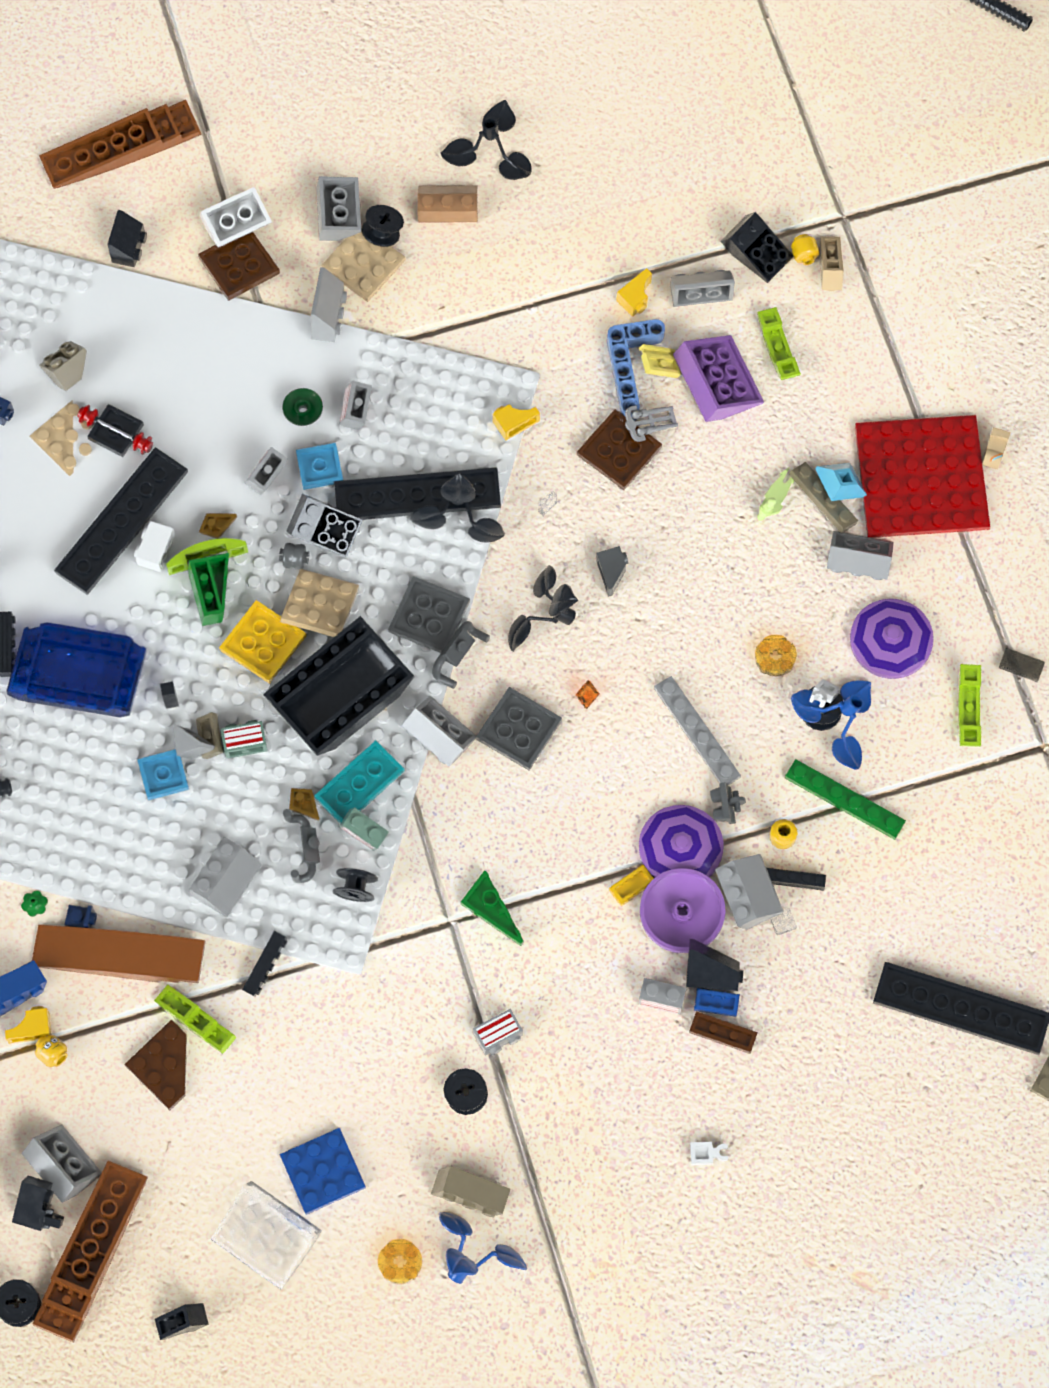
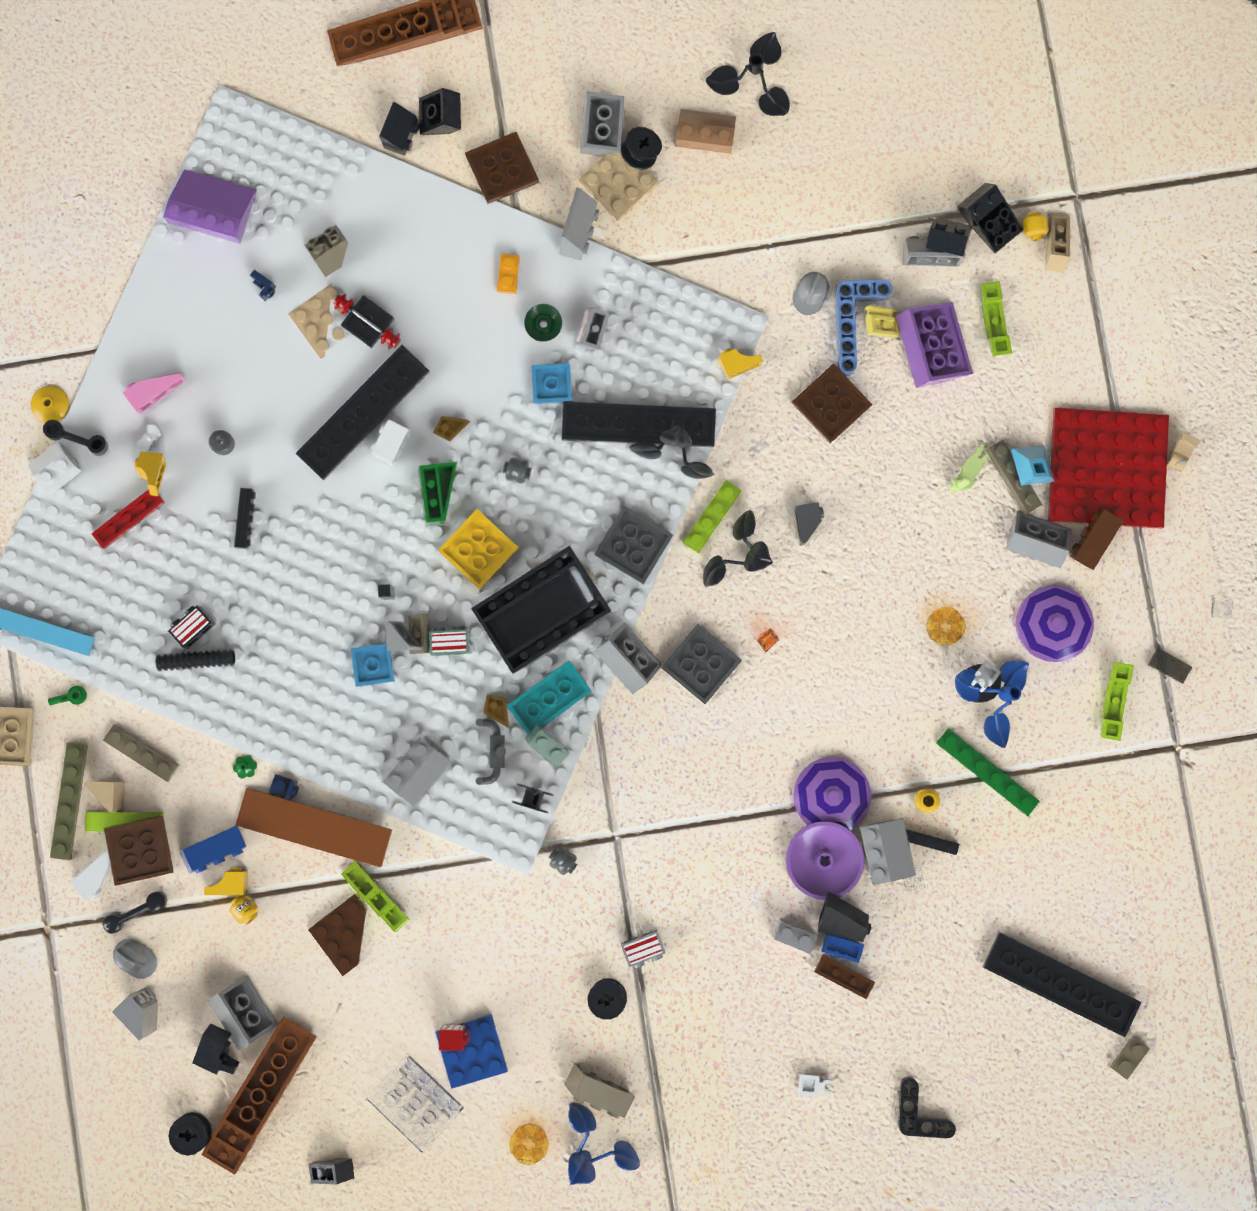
camera: 10 degrees right, 15 degrees up
clear blue slope [6,622,147,718] -> none
lime slope [166,538,249,575] -> none
white slope [200,187,272,248] -> none
black piece [242,931,288,997] -> none
light grey brick [245,447,288,495] -> none
tan plate [281,569,359,637] -> none
slope [286,493,363,558] -> none
dark grey piece [432,621,490,689] -> none
green wing [460,870,524,946] -> none
yellow tile [609,865,654,906] -> none
yellow arch [617,268,652,317] -> none
light grey piece [625,405,678,442] -> none
light grey plate [654,676,741,786] -> none
dark grey hips [710,782,746,824] -> none
none -> black slope [419,88,461,135]
none -> red brick [439,1025,470,1051]
none -> light orange plate [497,254,520,294]
none -> dark grey piece [549,847,578,875]
none -> lime plate [683,480,742,554]
none -> light grey piece [793,272,829,315]
none -> black beam [898,1077,956,1139]
none -> black slope [926,217,973,256]
none -> reddish brown brick [1070,508,1124,570]

